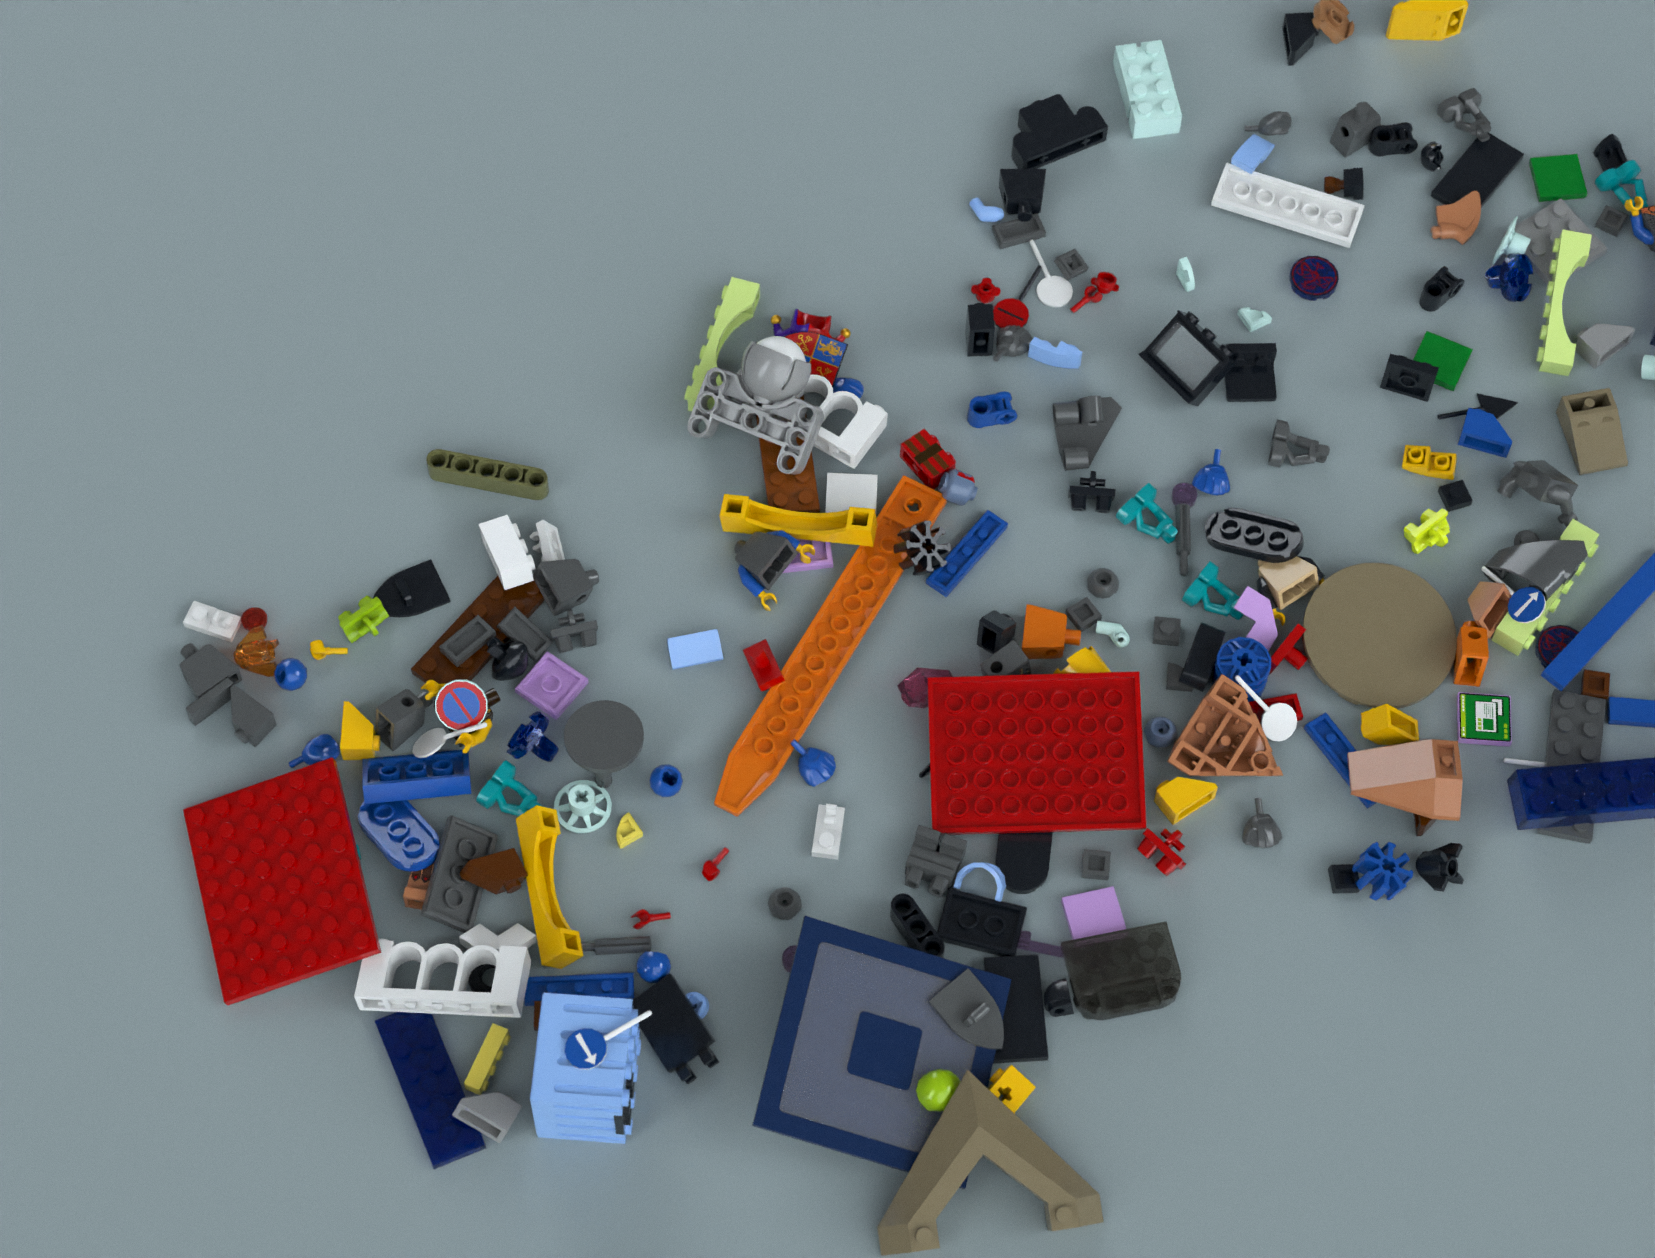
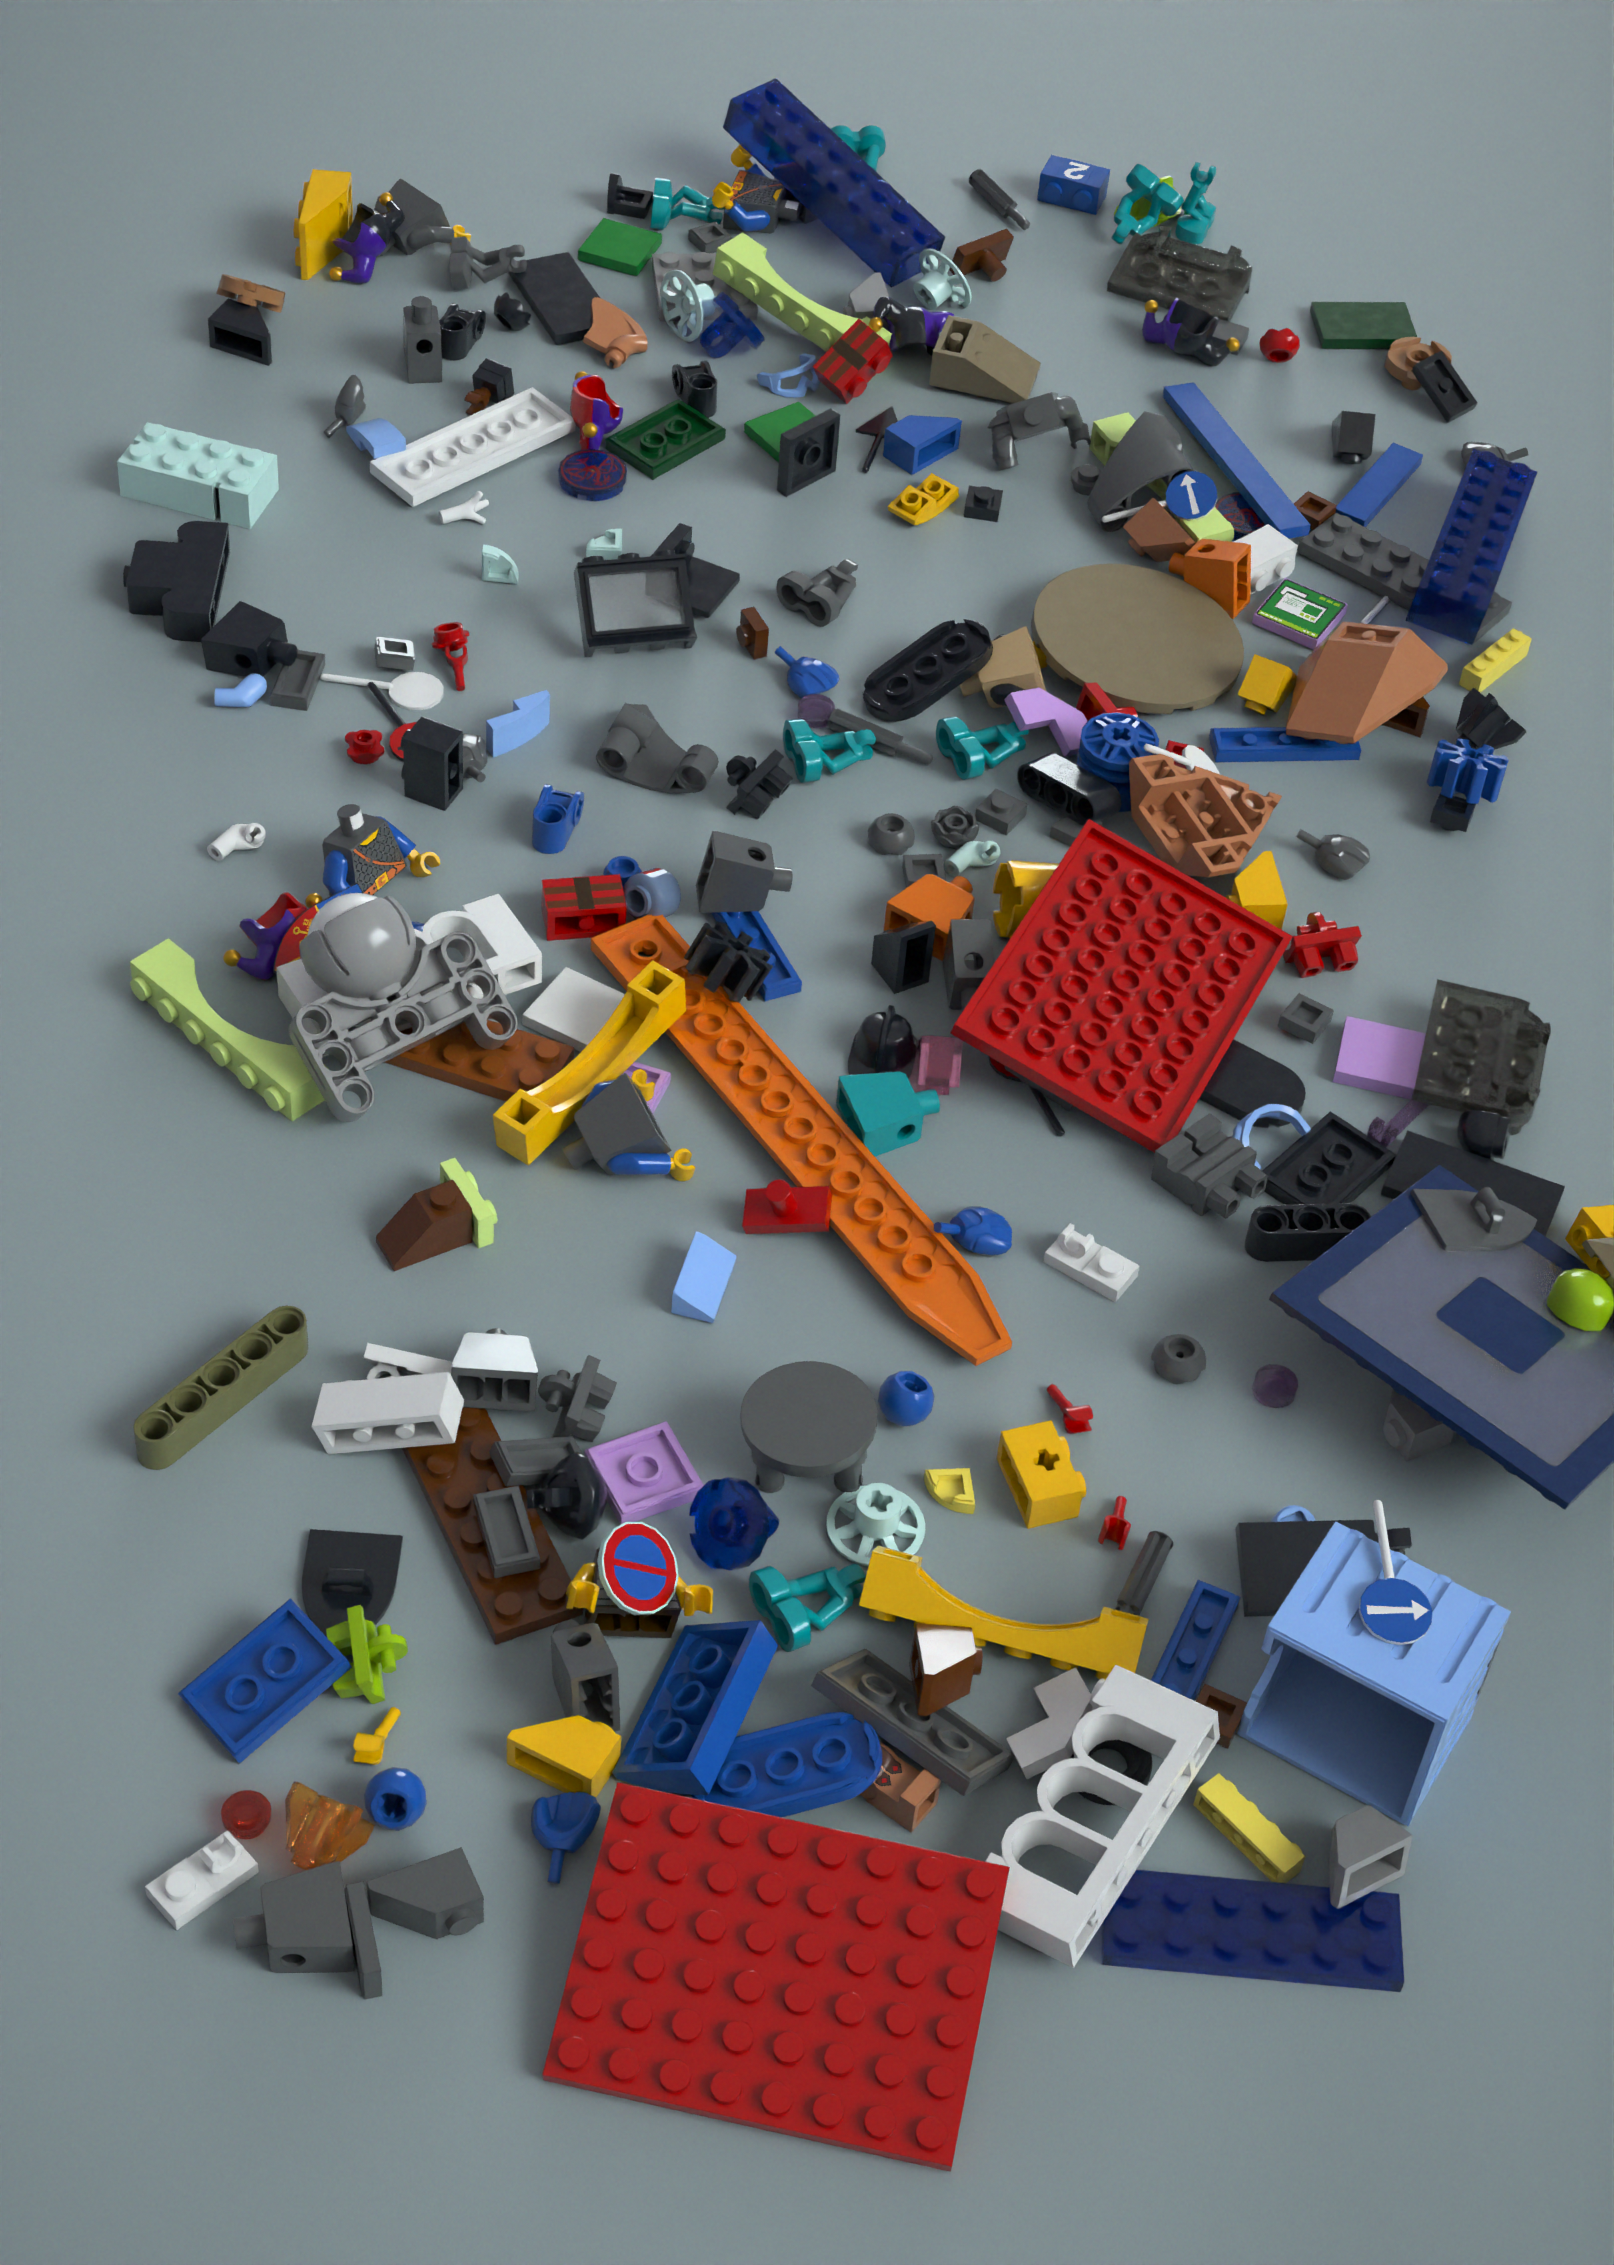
camera: 65 degrees left, 15 degrees down
white piece [412,722,487,758] -> none
blue piece [636,951,671,983] -> none
neon yellow hips [1404,508,1450,555] -> none
none -> blue tile [178,1598,352,1764]
none -> white arm [207,823,266,861]
none -> torso [322,804,440,896]
none -> piece [329,192,405,284]
none -> dark grey torso [374,178,471,256]
none -> reddish brown slope [376,1180,472,1271]
none -> white bar [439,491,489,525]
none -> yellowish green plate [440,1158,498,1249]
none -> piece [570,371,623,454]
none -> blue plate [603,856,642,889]
none -> dark green tile [605,399,726,480]
none -> dark grey torso [696,831,793,913]
none -> reddish brown plate [736,607,769,660]
none -> light blue helmet [757,353,820,398]
none -> red brick [813,319,893,404]
none -> teal torso [836,1071,940,1156]
none -> black piece [848,1005,918,1080]
none -> black piece [868,297,954,356]
none -> dark grey plate [931,806,979,849]
none -> yellow brick [996,1420,1086,1529]
none -> white brick [1234,524,1298,595]
none -> light yellow piece [1459,628,1532,693]

